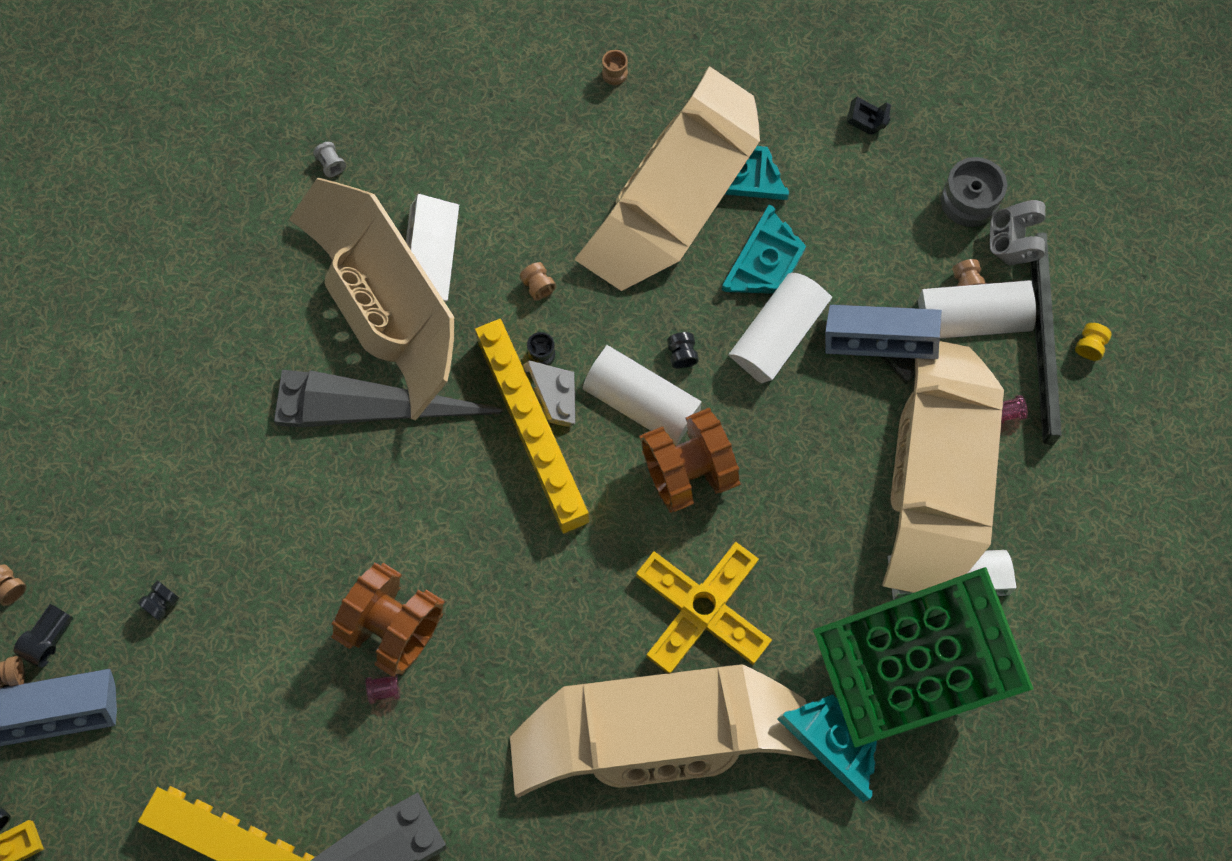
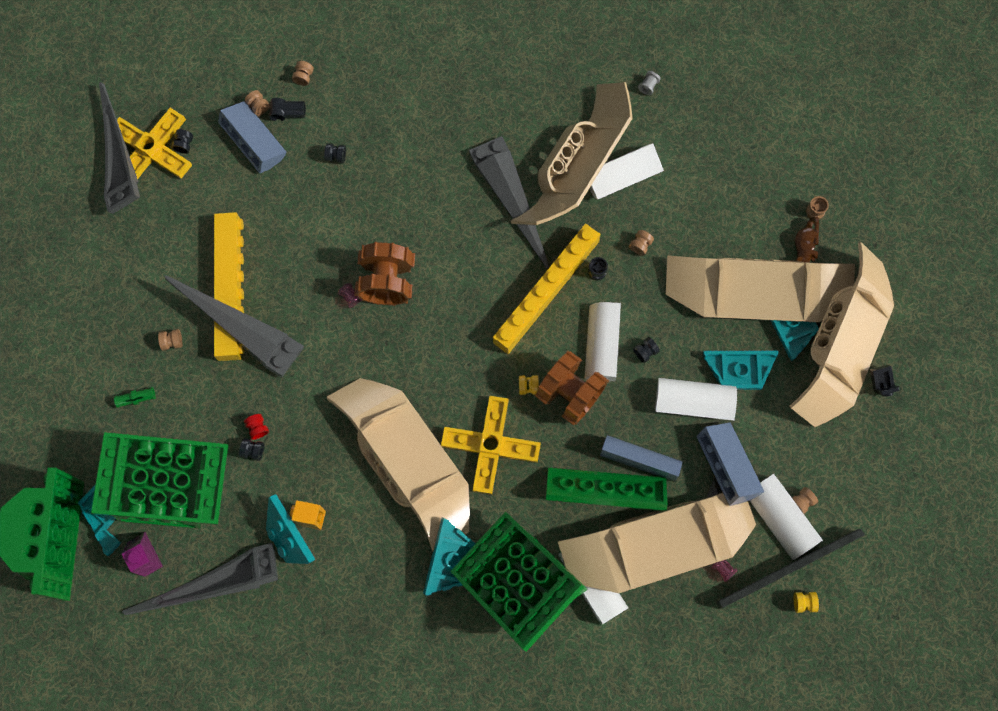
camera: 65 degrees right, 5 degrees up
light grey wing [523,361,575,427] -> none
dark grey wheel [940,157,1008,227] -> none
light grey piece [990,200,1045,266] -> none
none -> yellow wheel [519,375,539,395]
none -> green plate [546,467,668,511]
none -> sand blue brick [600,435,682,482]
none -> tan piece [790,242,894,427]
none -> reddish brown animal [794,217,819,263]

